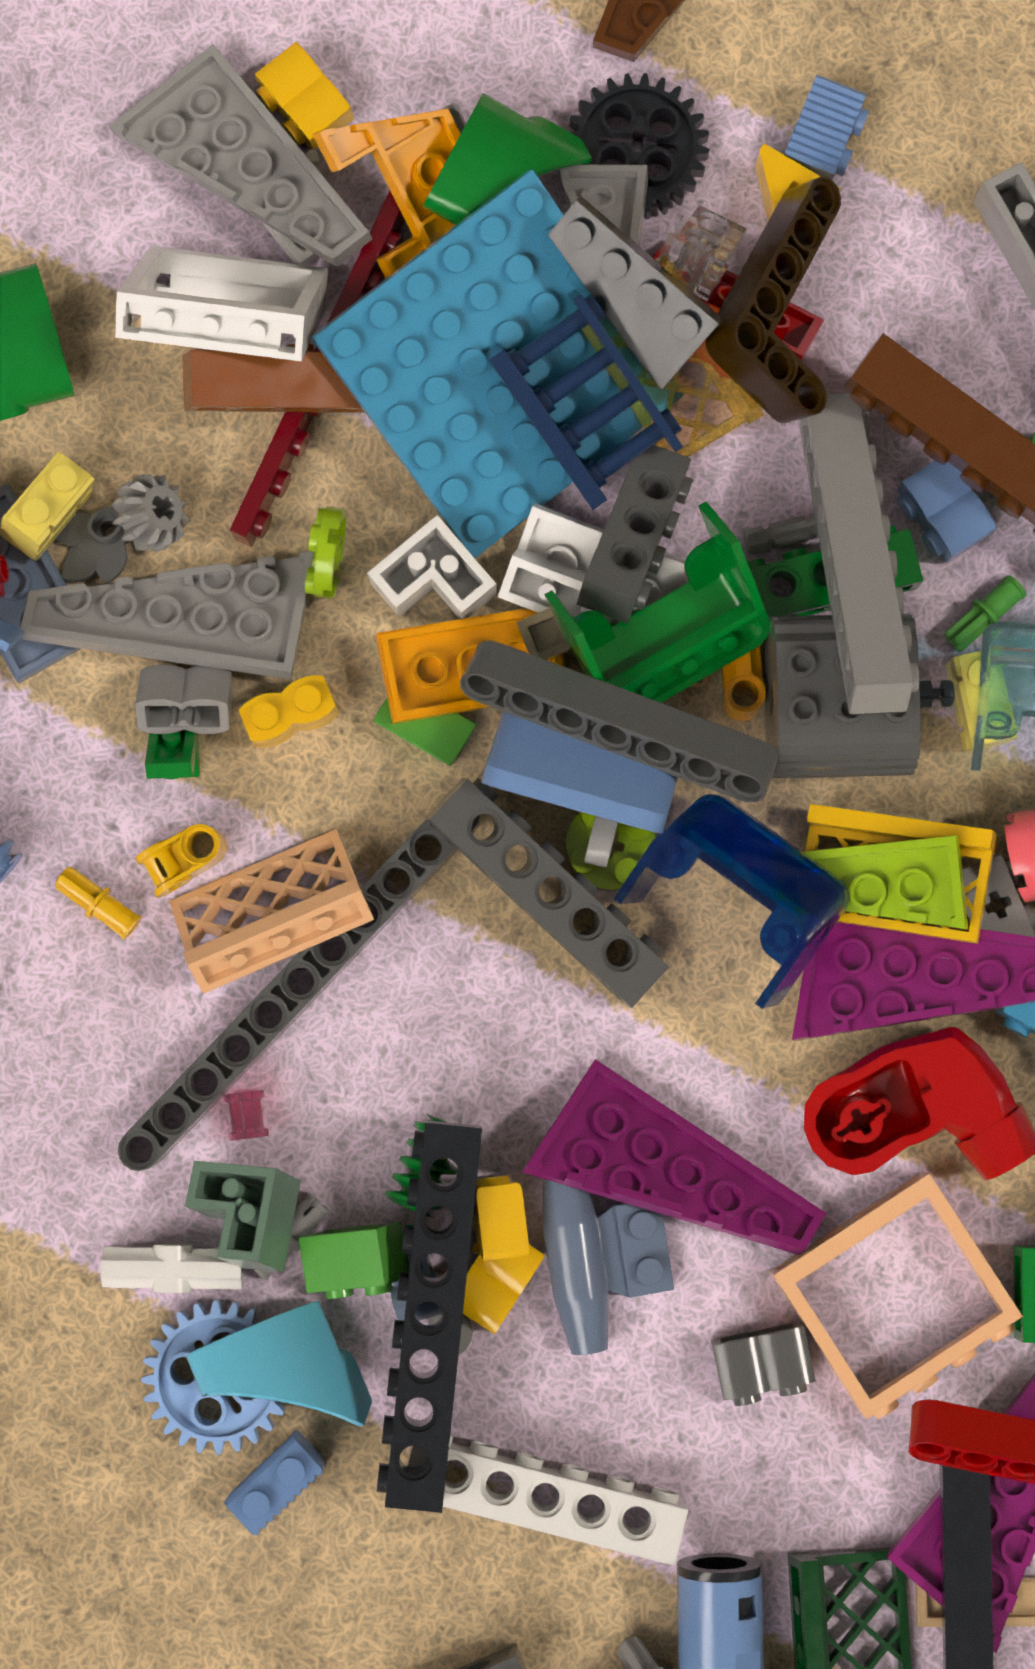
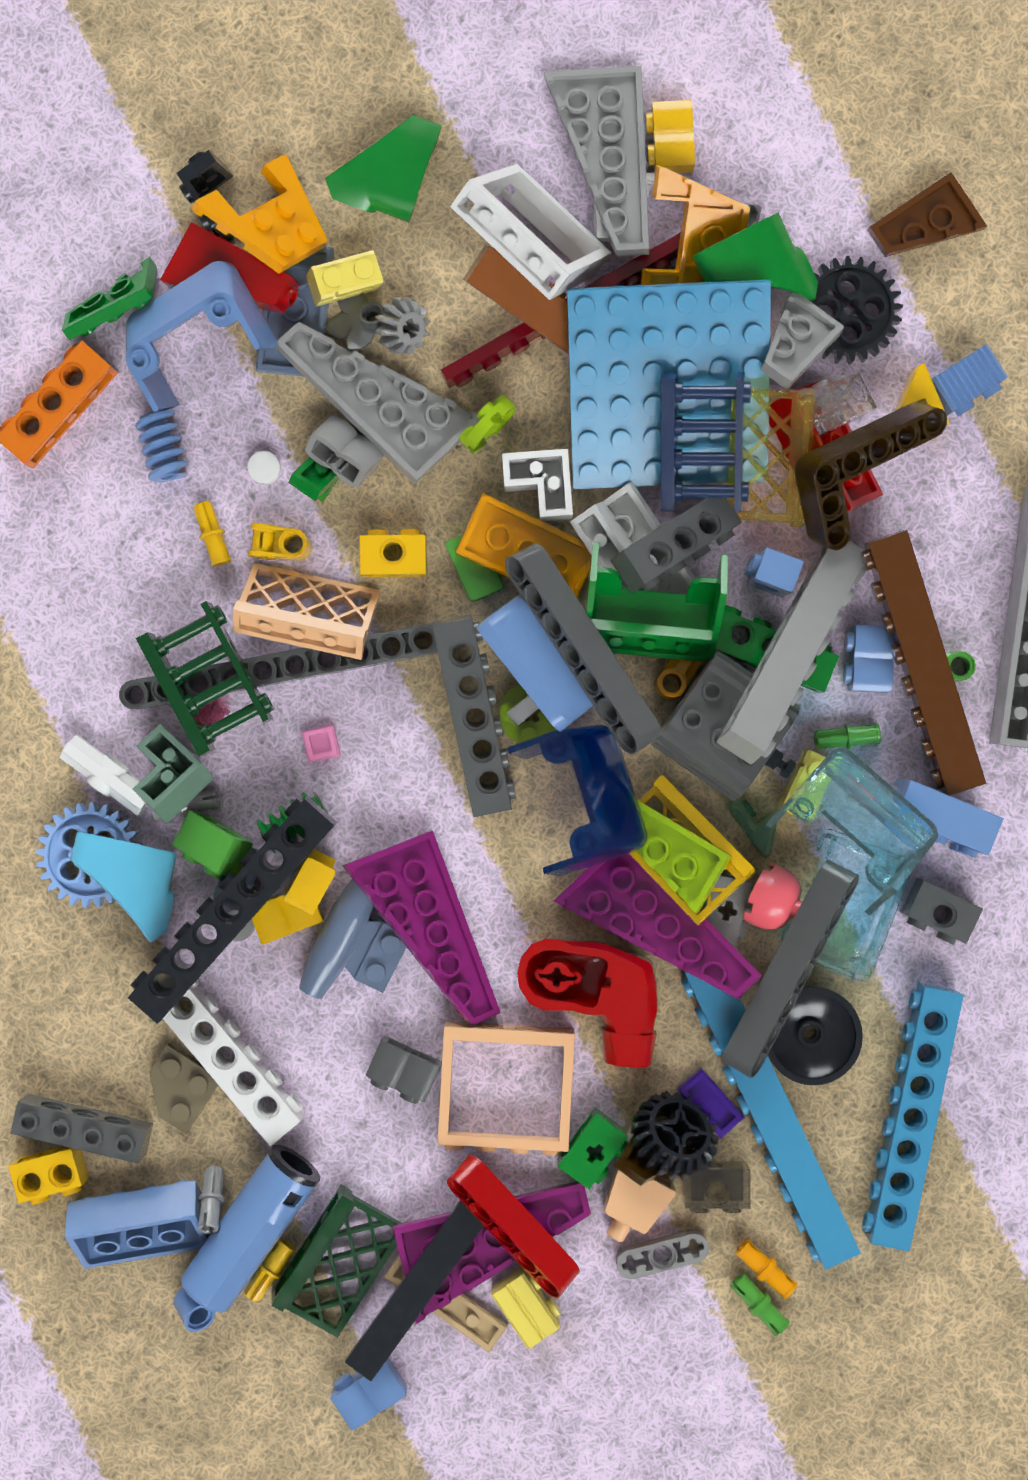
camera: 40 degrees right, 5 degrees up
medium blue brick [224,1430,326,1535] -> none
yellow brick [239,675,339,748] -> none
dark tan plate [517,608,571,661] -> none
wing [548,195,722,390] -> none
light grey axle [744,513,819,554] -> none
none -> dark green fence [135,601,274,756]
none -> dark tan plate [149,1043,218,1134]
none -> white tile [247,451,281,485]
none -> bright pink tile [301,724,341,763]
none -> yellow brick [360,529,428,578]
none -> clear green slope [724,798,779,859]
none -> medium blue brick [744,547,804,598]

